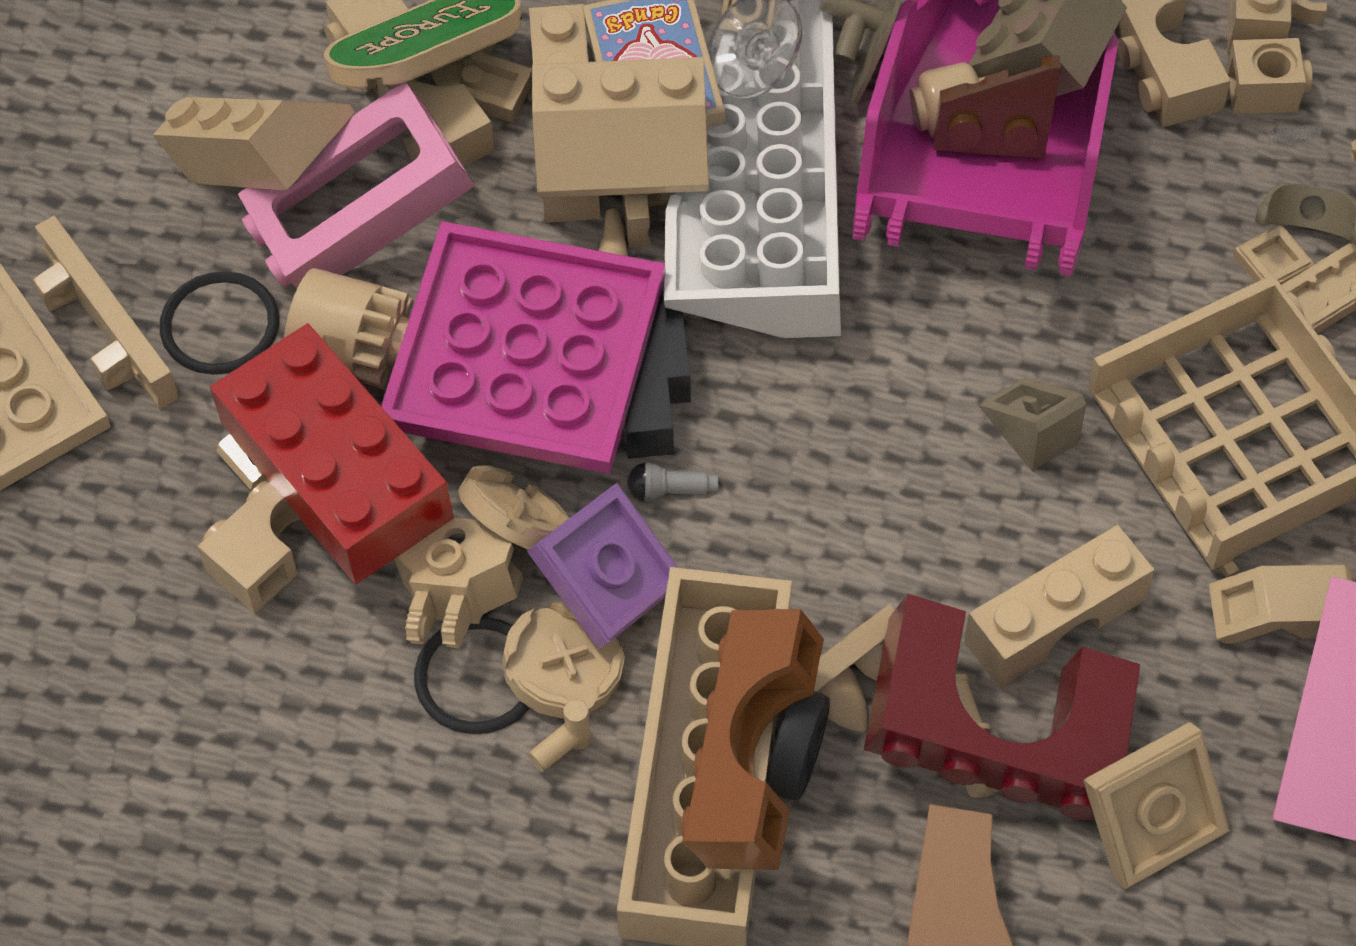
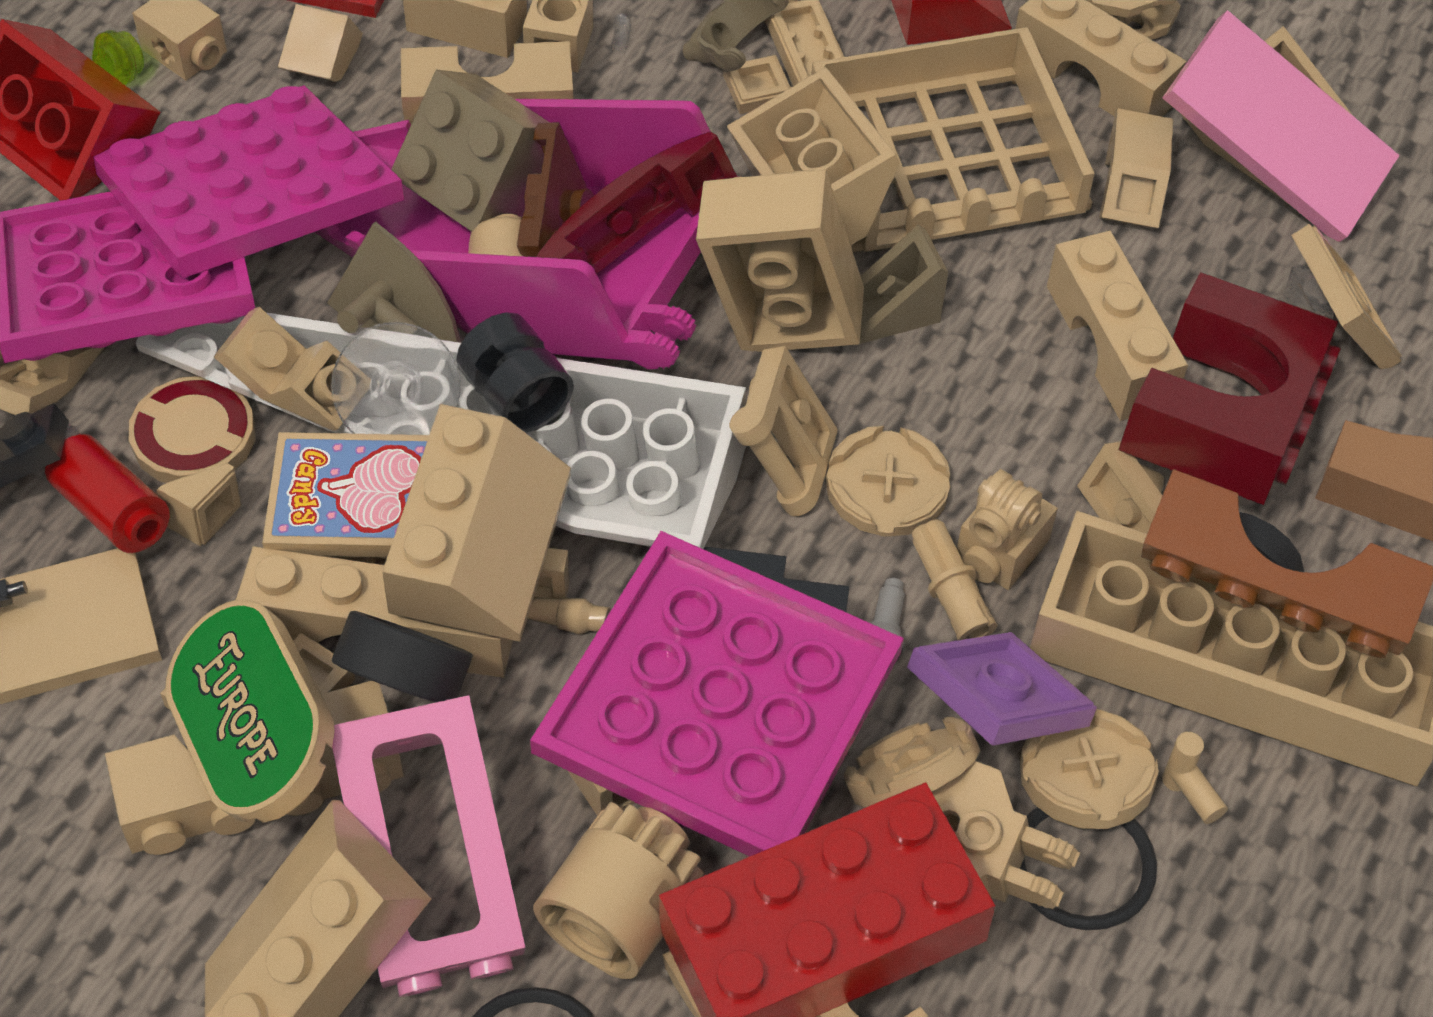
camera: 80 degrees left, 5 degrees down
none -> black tyre [332,611,473,702]
none -> black wheel [456,312,574,433]
none -> dark red slope [536,131,737,274]
none -> tan brick [696,169,864,352]
none -> tan slope [727,67,900,245]
none -> tan plate [729,346,838,516]
none -> tan tile [825,426,950,537]
none -> tan axle [912,519,998,640]
none -> tan brick [957,469,1058,591]

